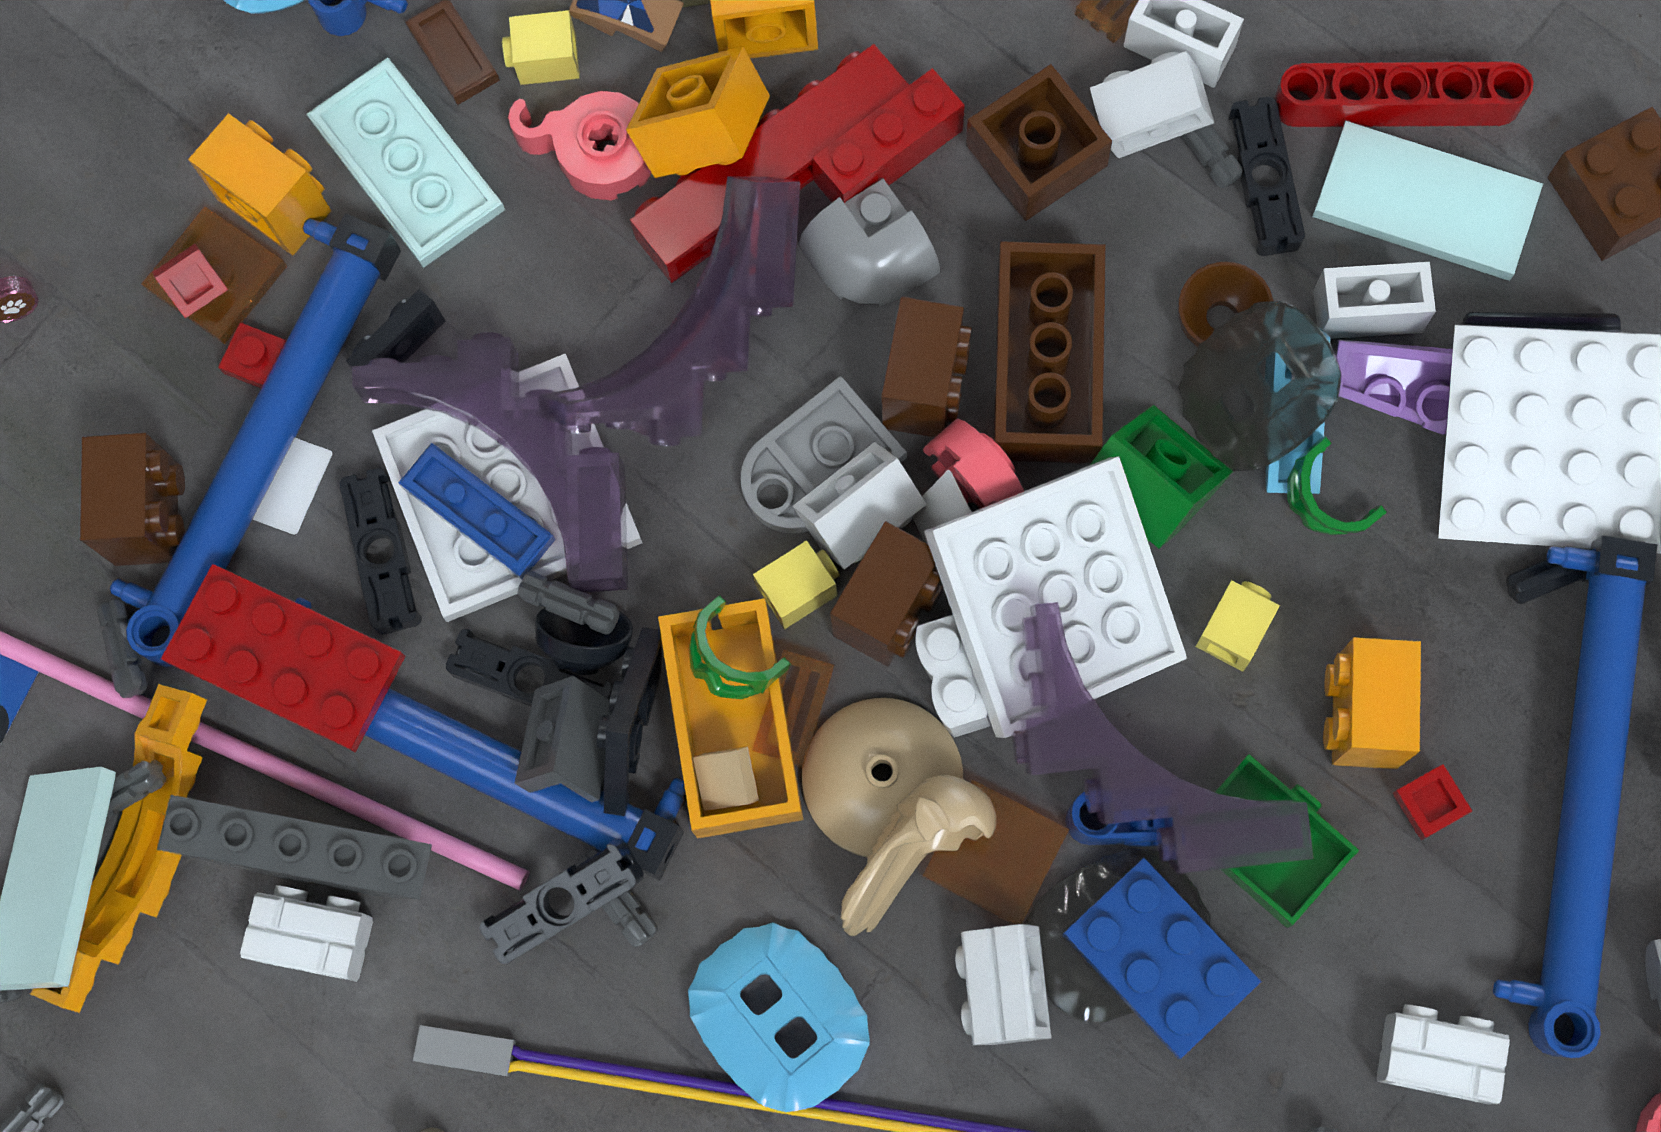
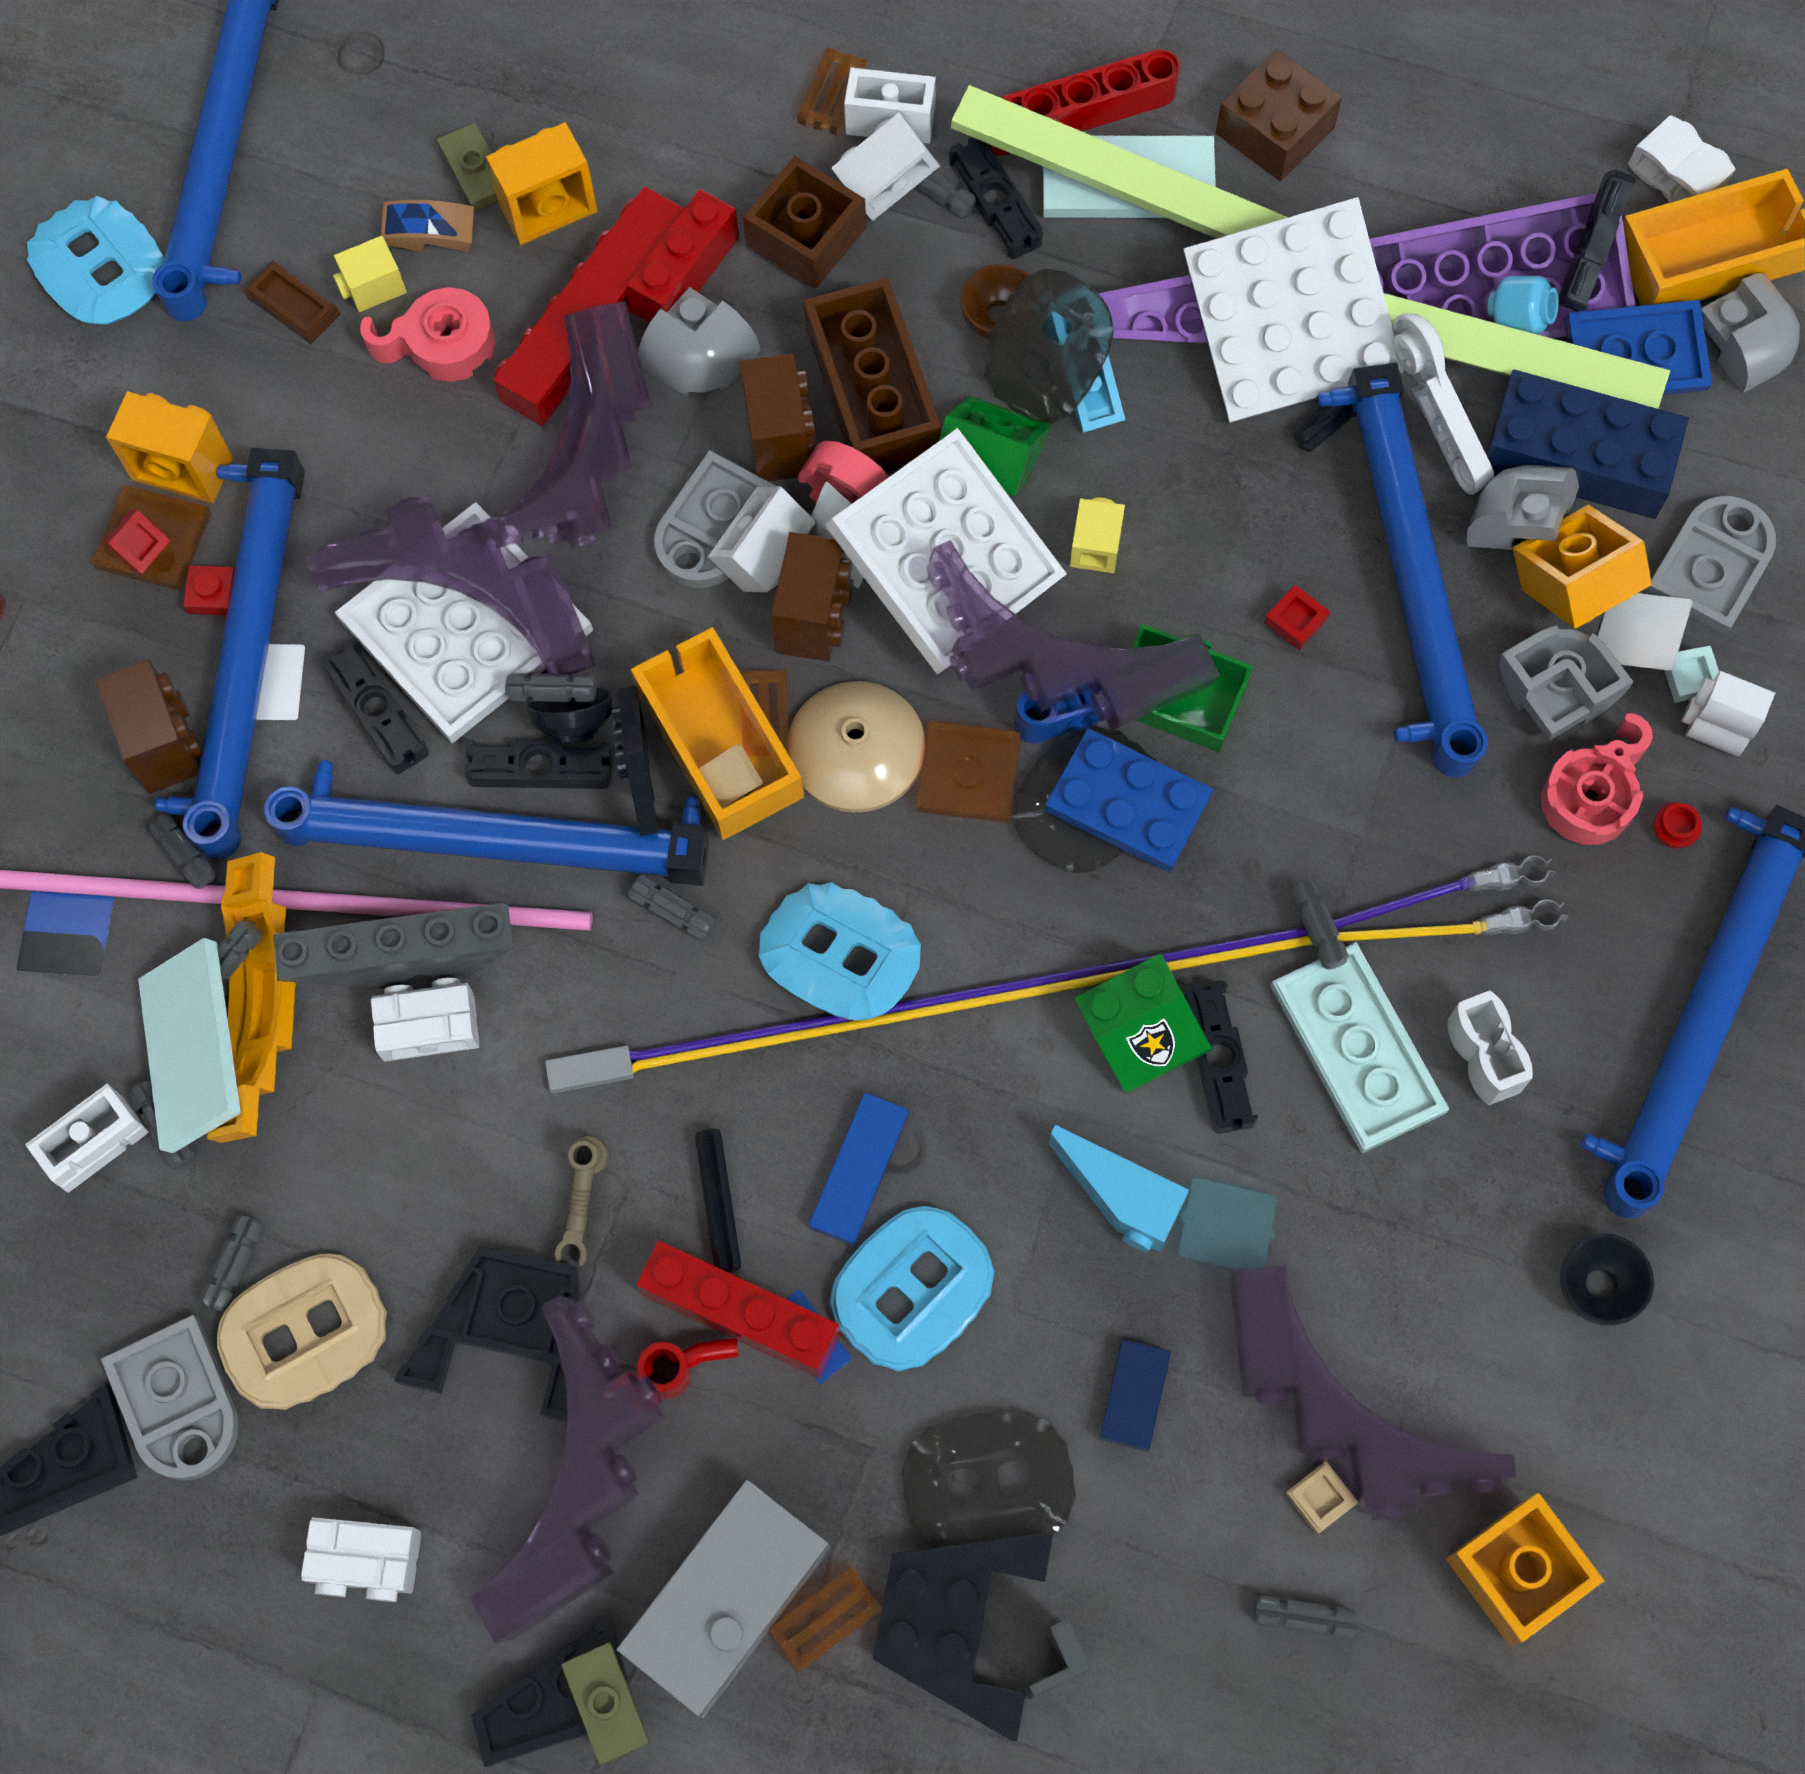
camera: 25 degrees left, 5 degrees down
red plate [161,564,406,753] -> none
light aqua tile [307,57,505,268] -> none
black plate [346,289,446,392] -> none
blue tile [398,443,556,580] -> none
piece [479,839,644,964] -> none
dark grey panel [515,676,612,802] -> none
light orange brick [626,46,770,178] -> none
green helmet [688,595,791,699] -> none
light yellow brick [753,540,840,630] -> none
tan hair [841,775,997,936] -> none
white brick [916,615,991,738] -> none
white brick [955,924,1051,1045] -> none
green helmet [1287,437,1387,536] -> none
white brick [1313,262,1436,339] -> none
light orange brick [1323,637,1421,769] -> none
white brick [1377,1005,1510,1105] -> none
none -> yellowish green tile [951,85,1288,239]

